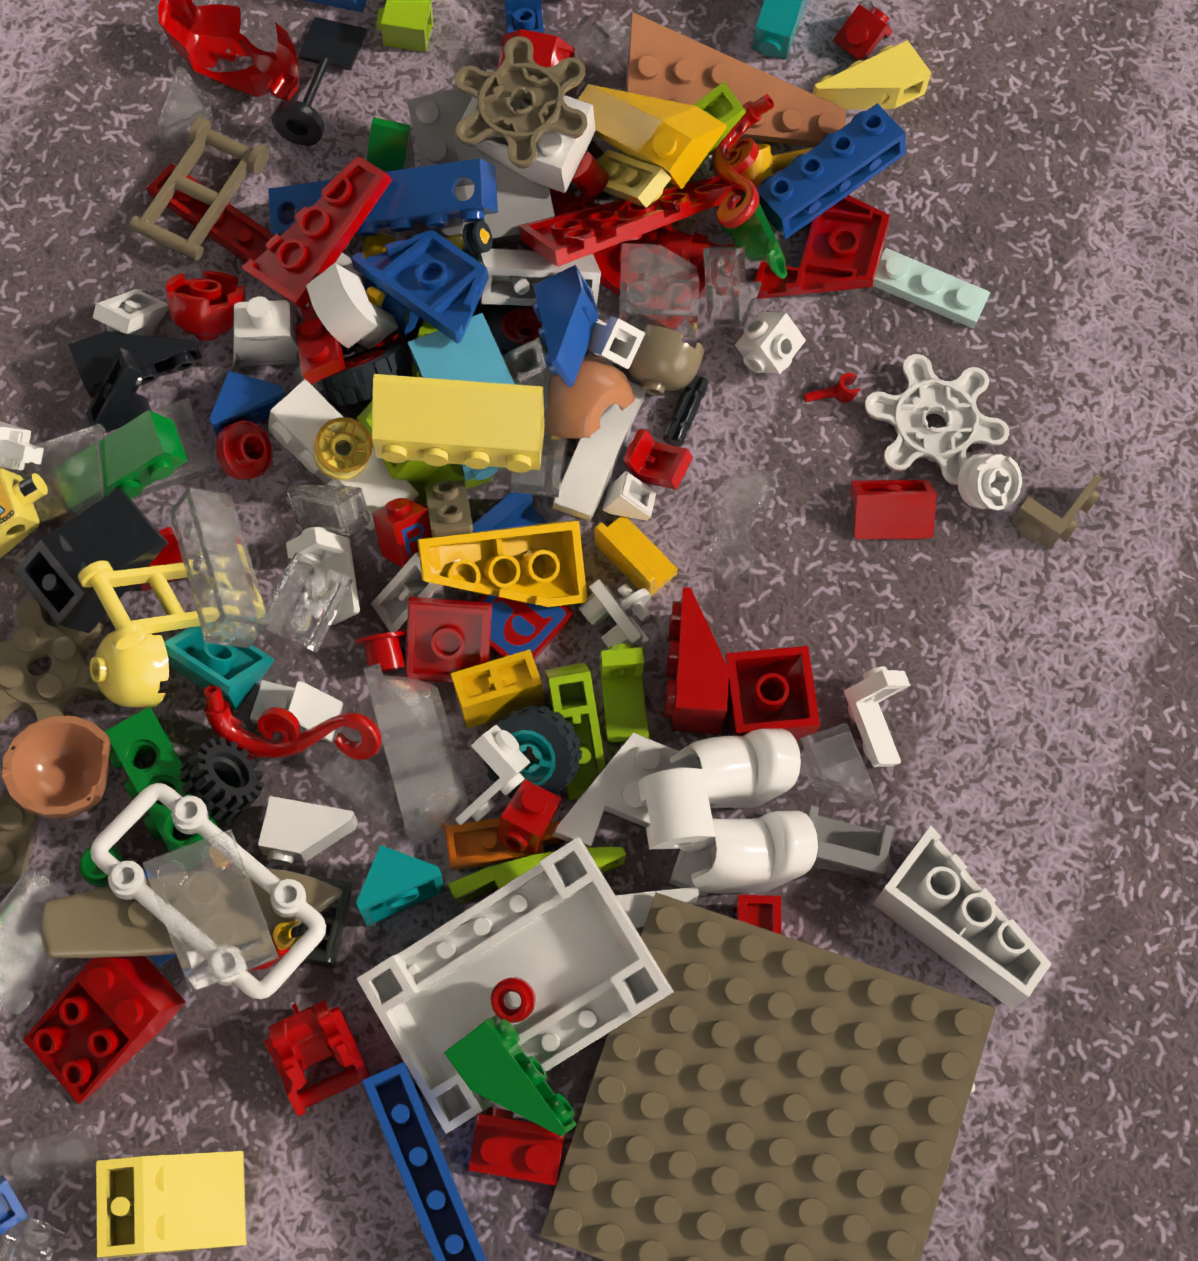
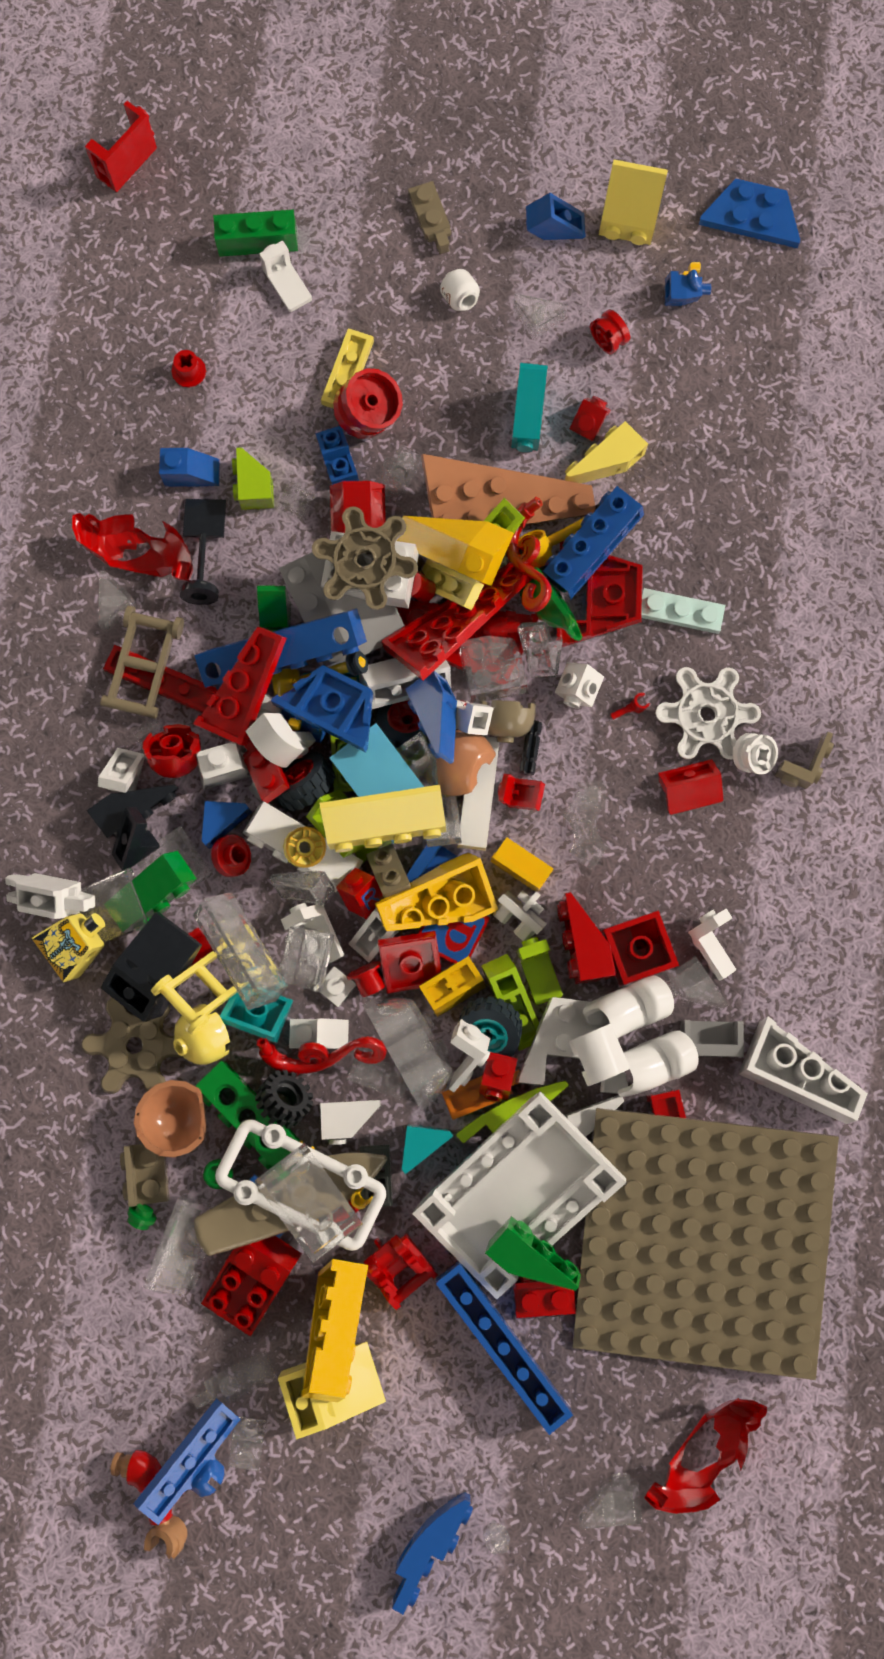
camera: 10 degrees left, 10 degrees up
red plate [491,977,536,1023] -> none
white slope [603,471,656,521] -> none
none -> yellow wedge [302,1259,368,1403]
none -> white plate [316,966,357,1007]

